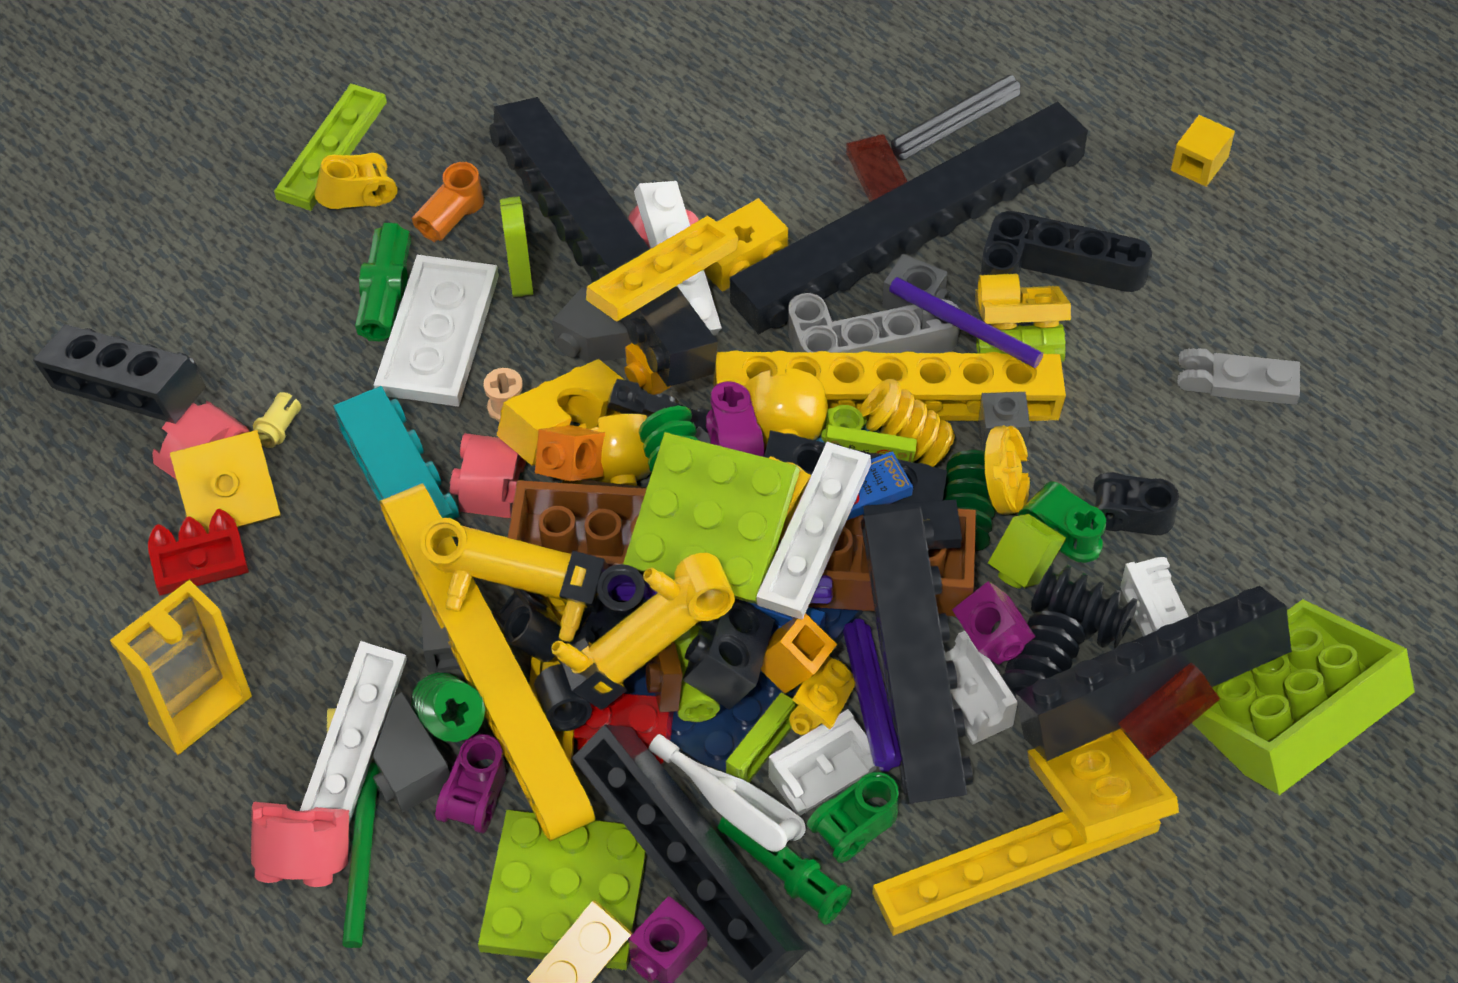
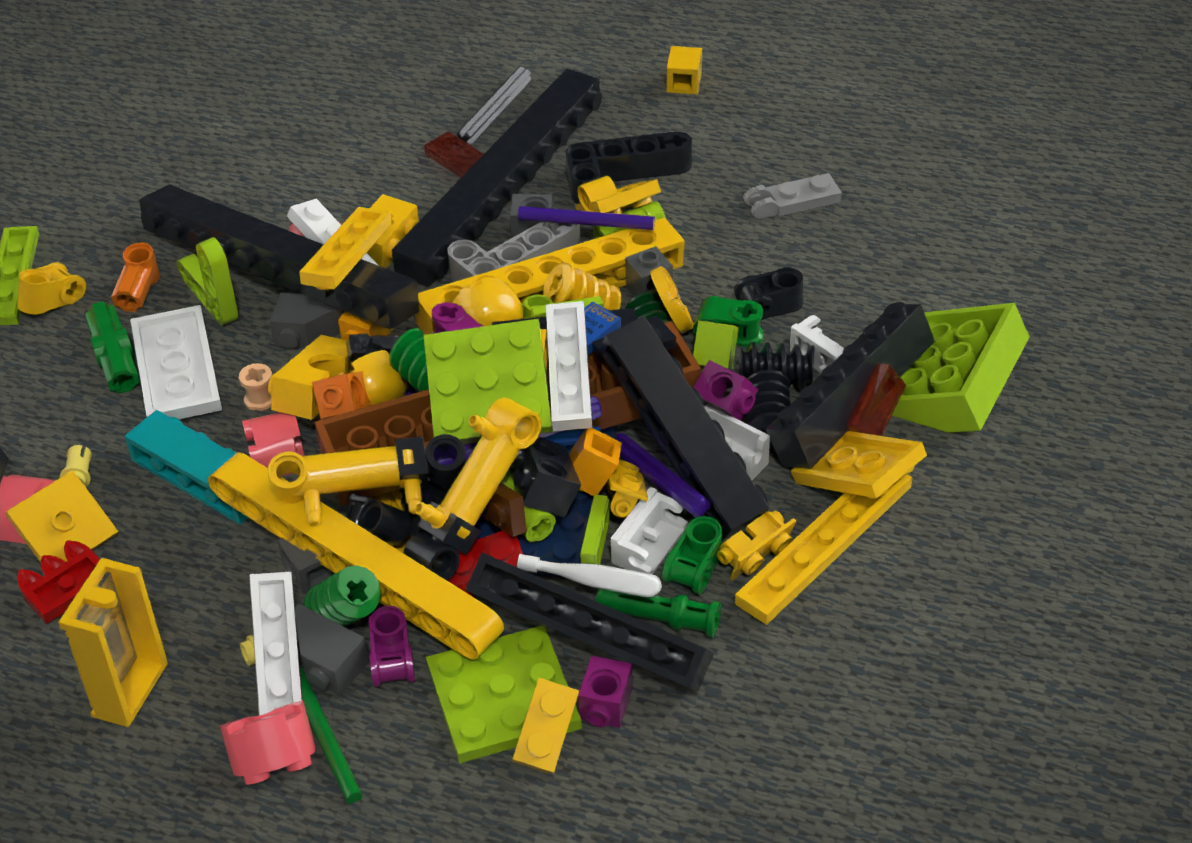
camera: 25 degrees left, 10 degrees down
none -> yellow hinge [717,510,796,581]

